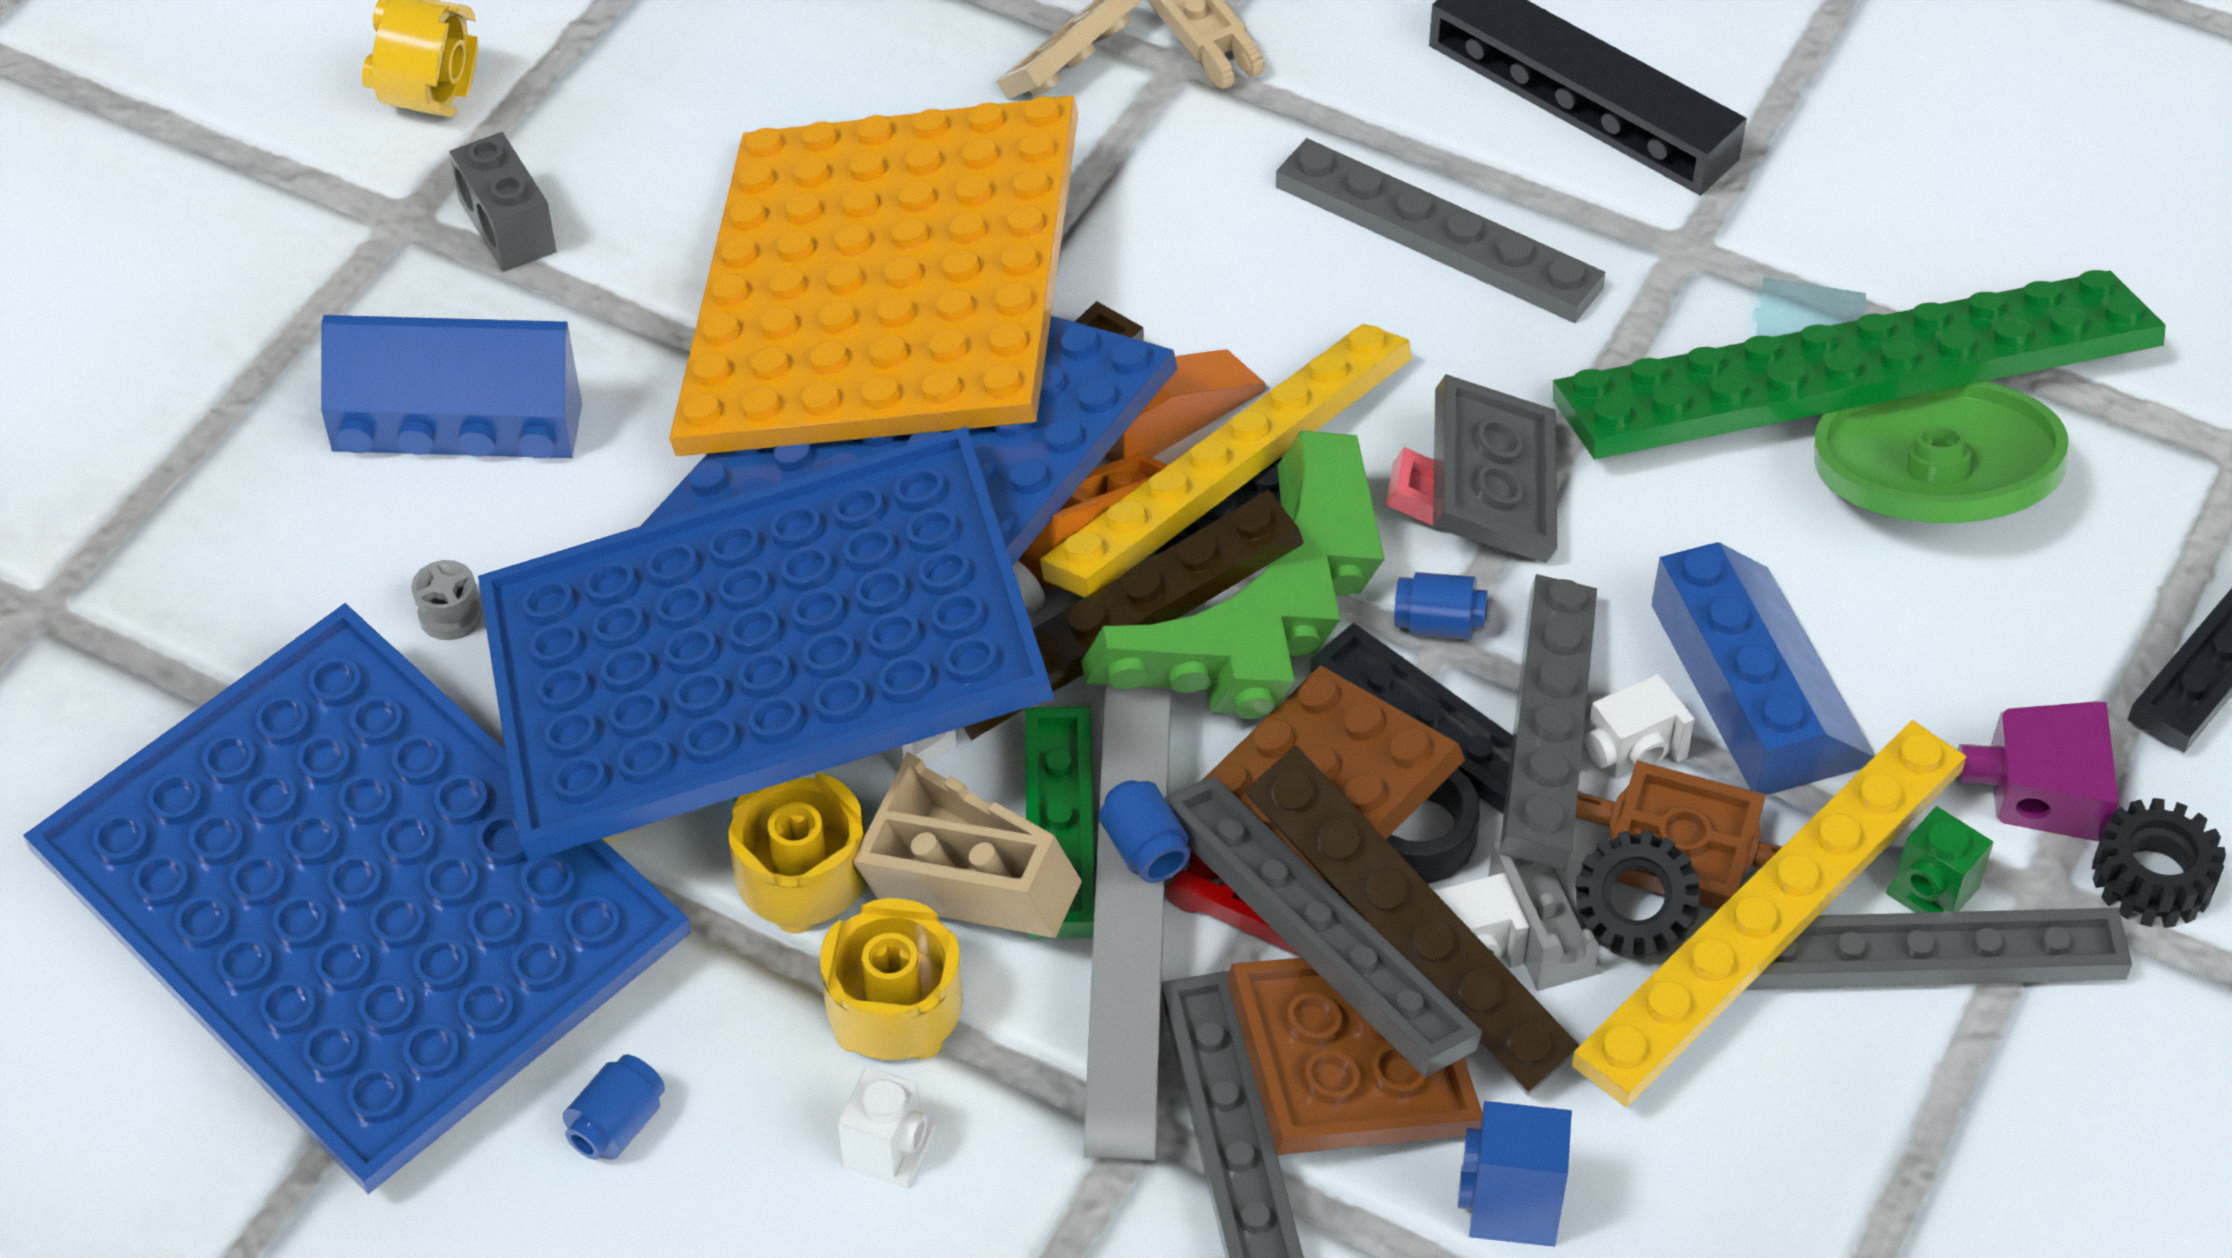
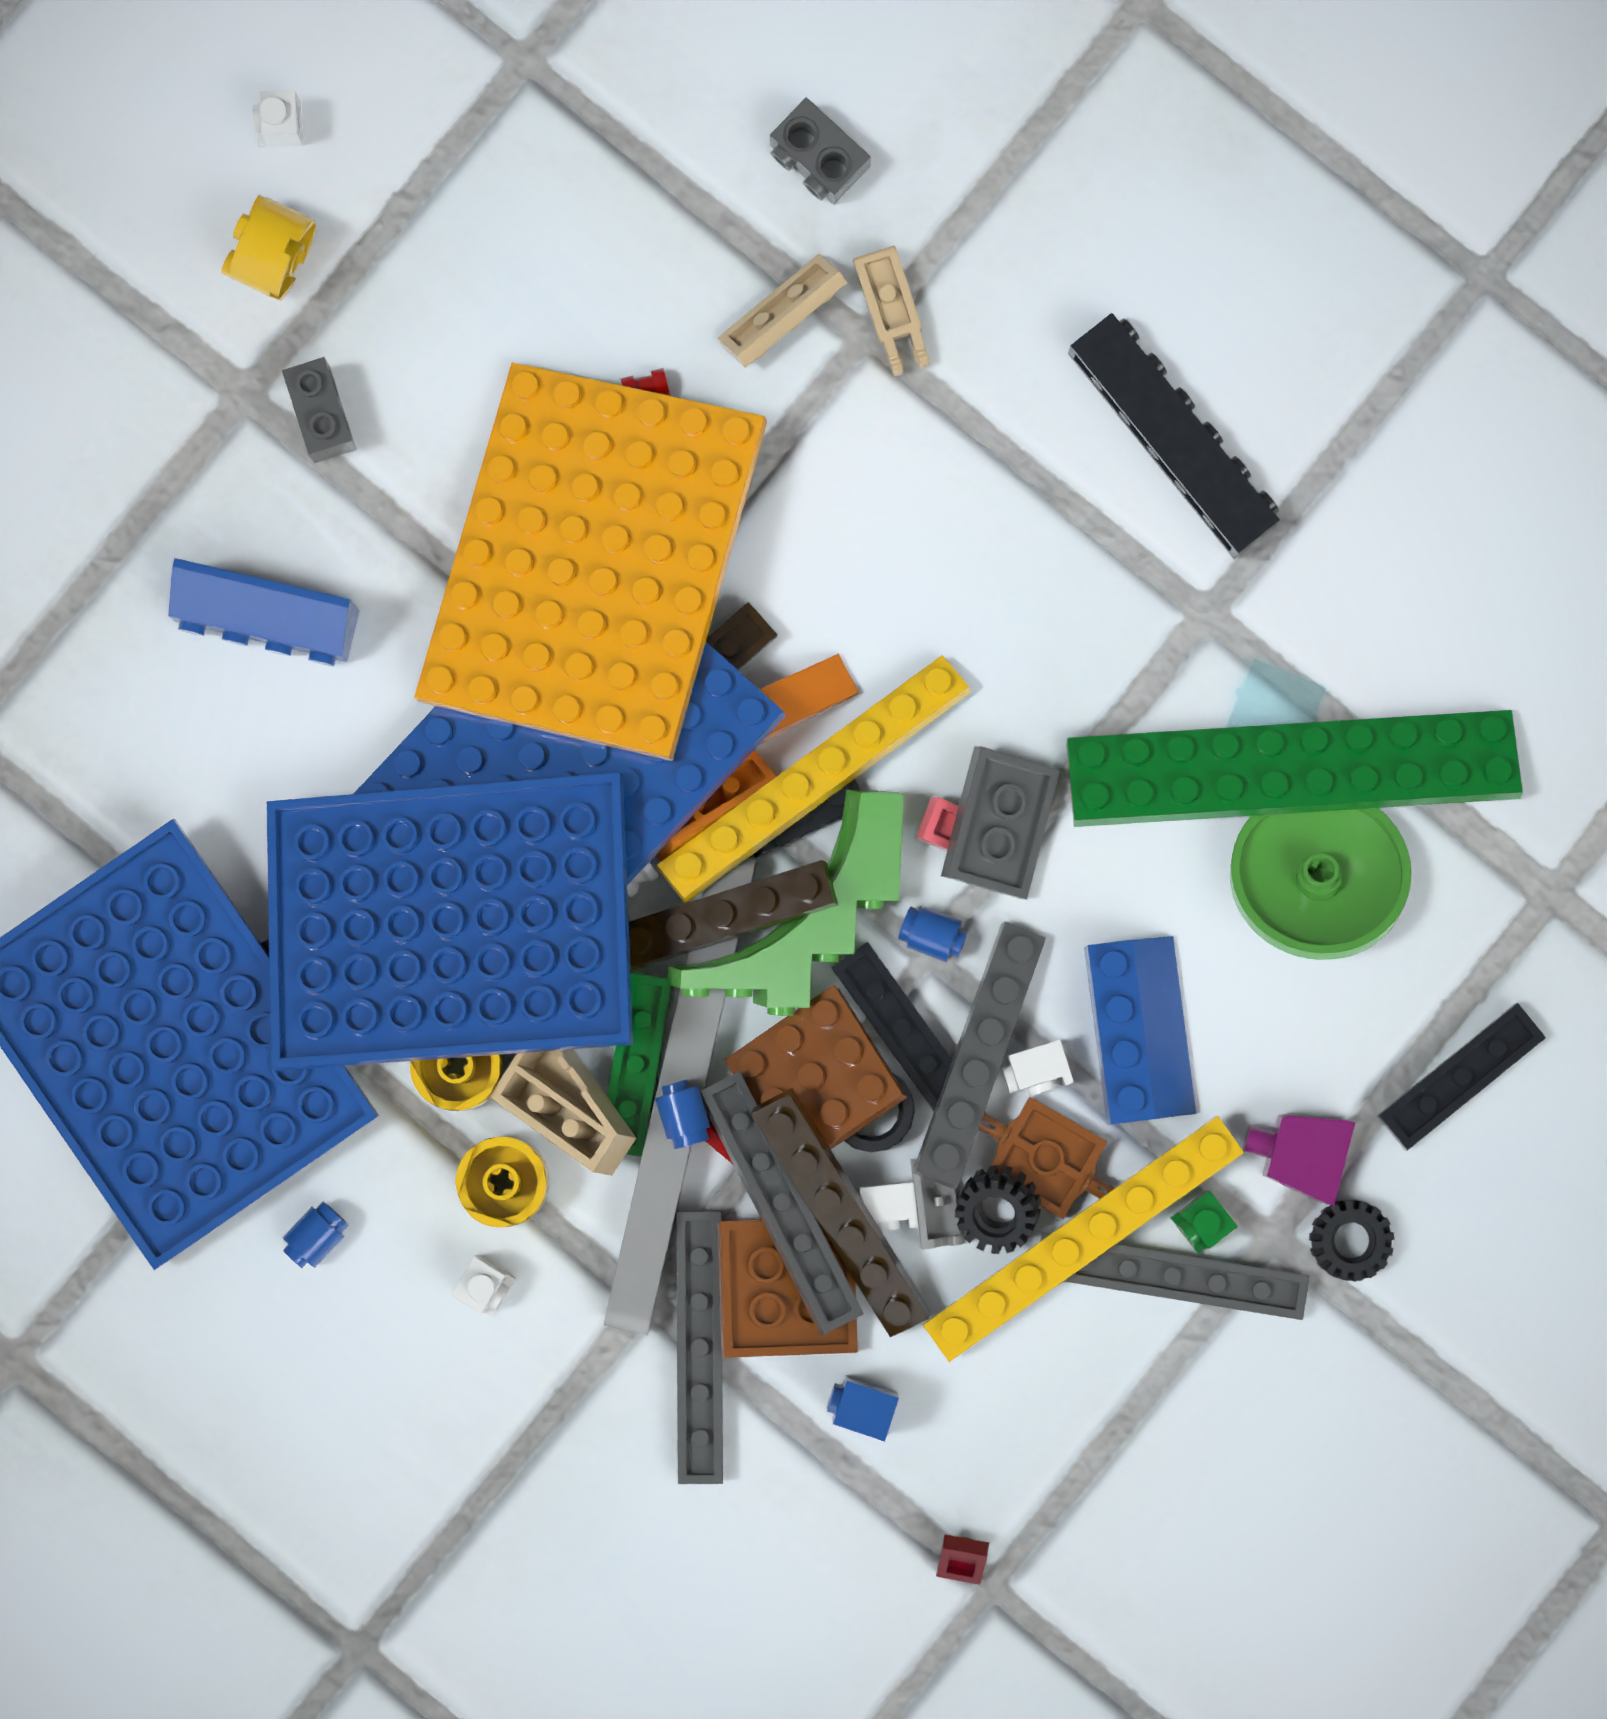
camera: 10 degrees right, 35 degrees up
light grey wheel [411,560,482,640] -> none
dark grey plate [1276,138,1606,323] -> none

